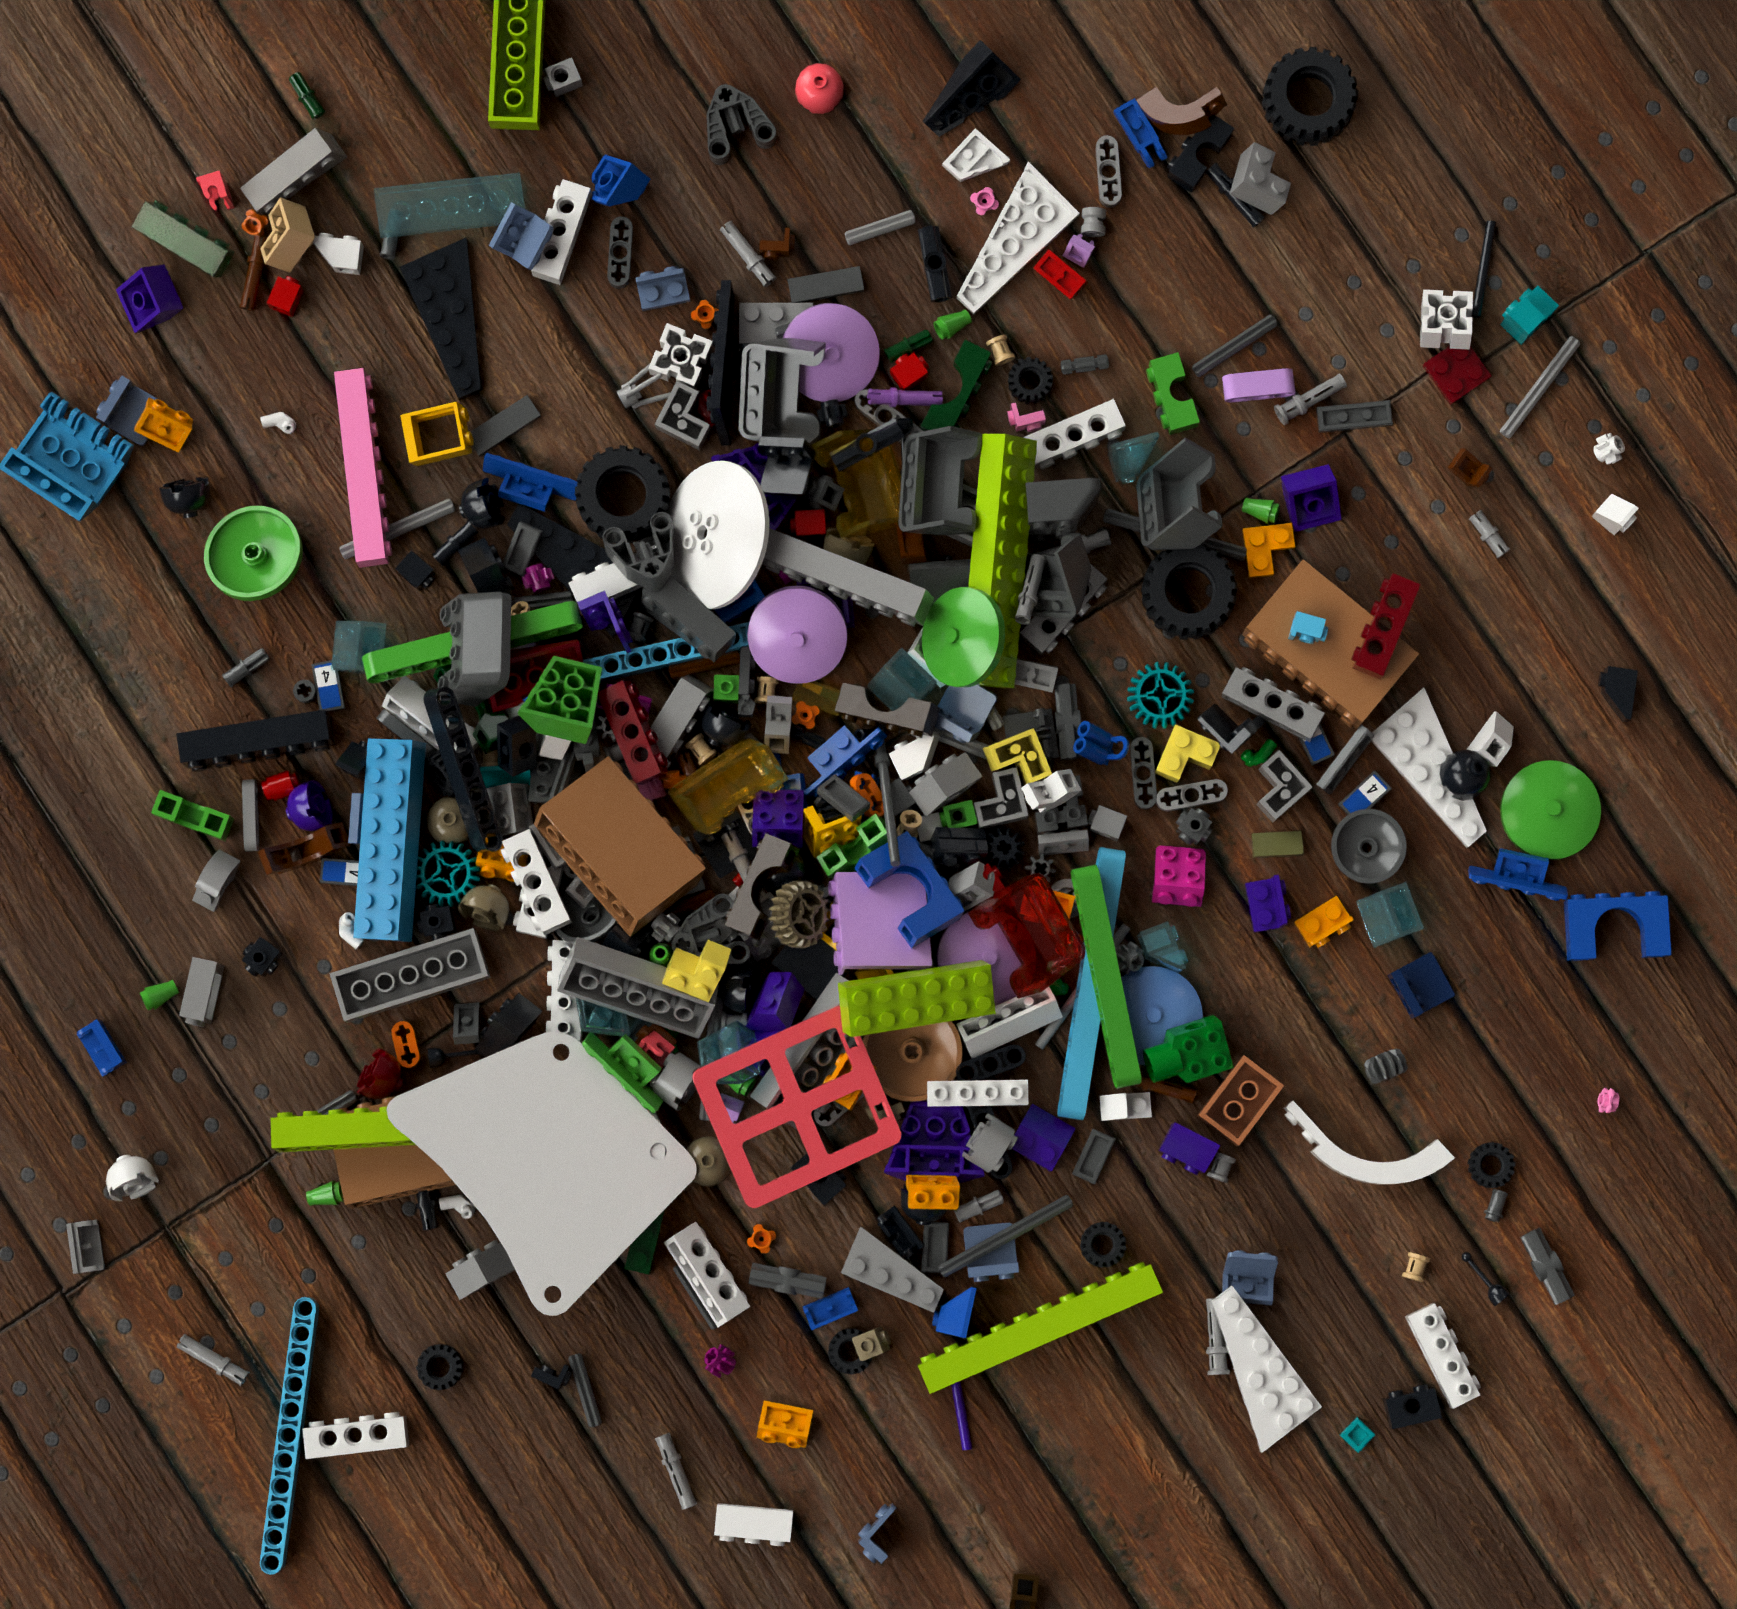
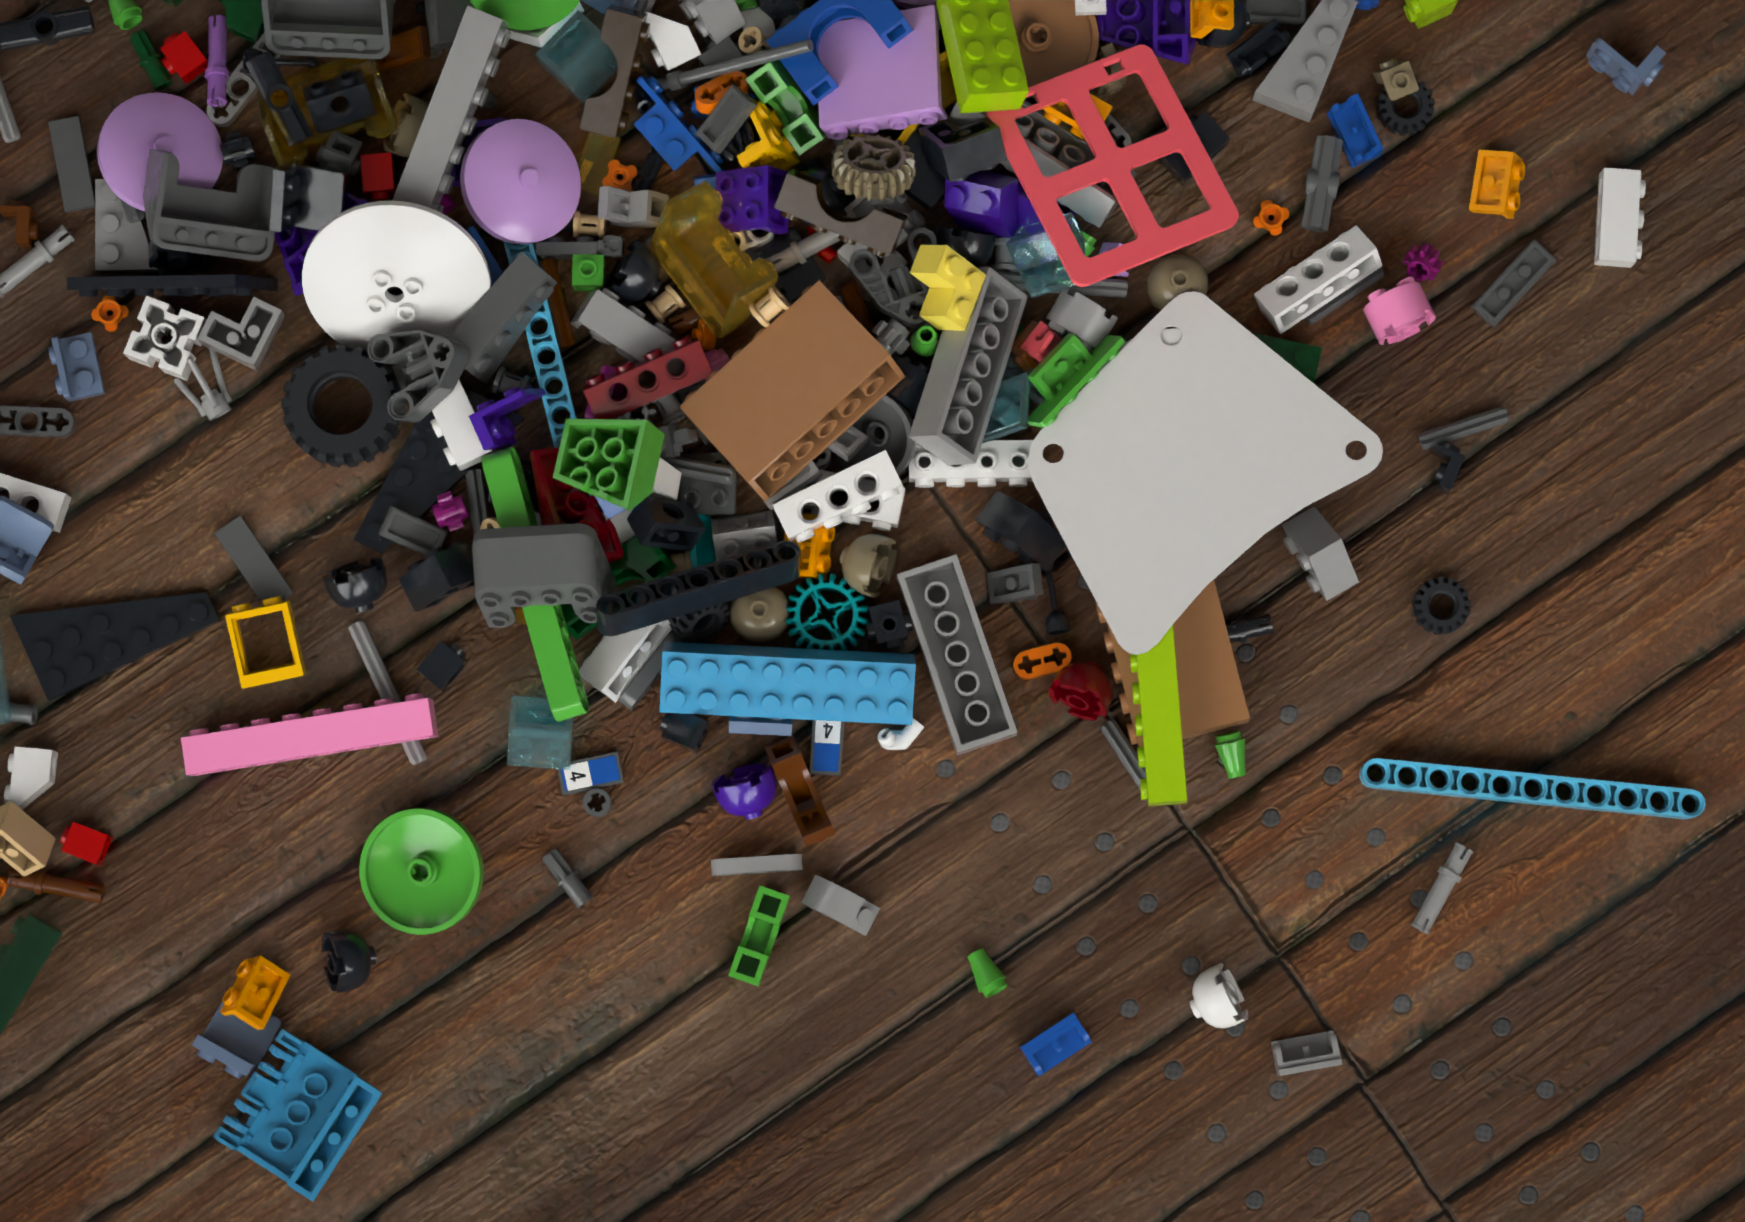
camera: 90 degrees left, 0 degrees up
dark purple slope [116,264,183,333] -> none
black brick [176,709,336,772] -> none
light grey window [179,957,225,1027] -> none
black brick [242,937,283,977] -> none
white arm [260,412,297,434] -> none
red brick [261,770,300,801] -> none
white brick [302,1412,409,1459] -> none
black pin [432,521,479,566] -> none
white arm [439,1195,475,1219] -> none
blue bracket [483,453,577,512] -> none
light grey pin [655,1432,697,1510] -> none
red arm [696,390,715,428] -> none
none -> black brick [302,69,376,134]
none -> tan bush [749,286,790,327]
none -> black brick [919,117,1007,182]
none -> bright pink brick [1363,277,1436,345]
none -> dark grey tile [1470,239,1557,328]

